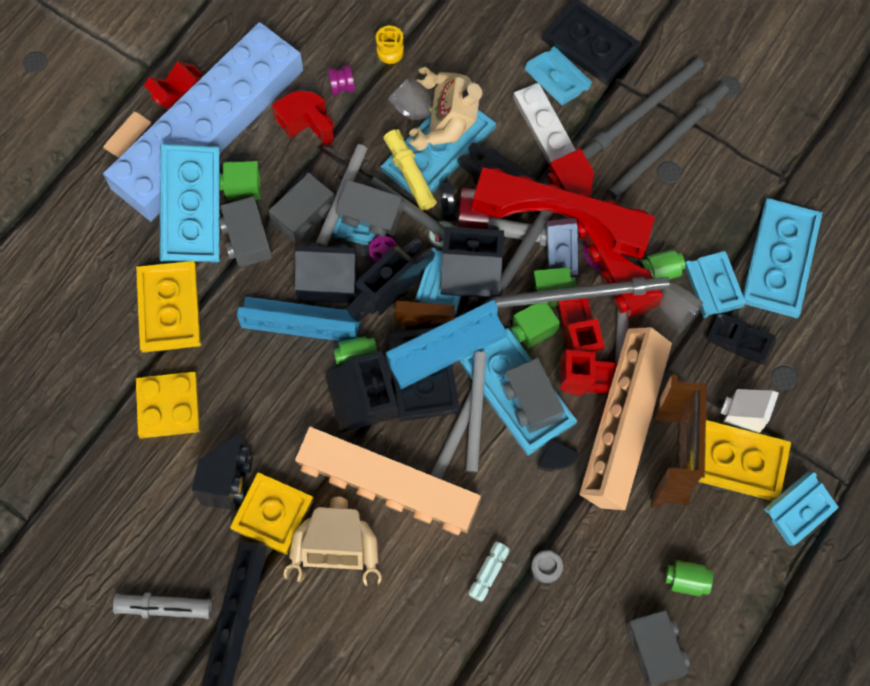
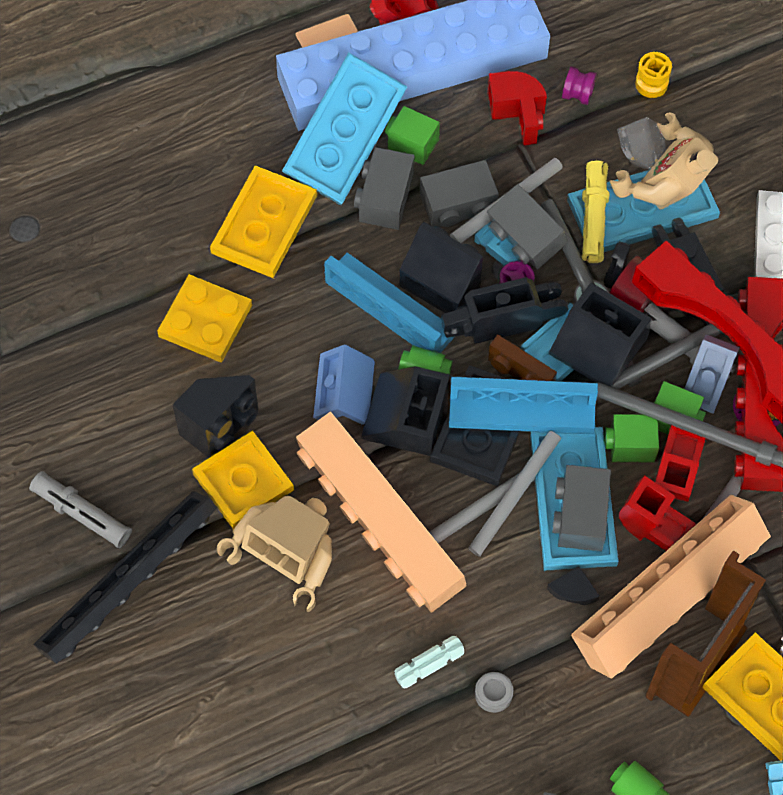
camera: 30 degrees right, 5 degrees down
none -> medium blue panel [313,344,375,425]

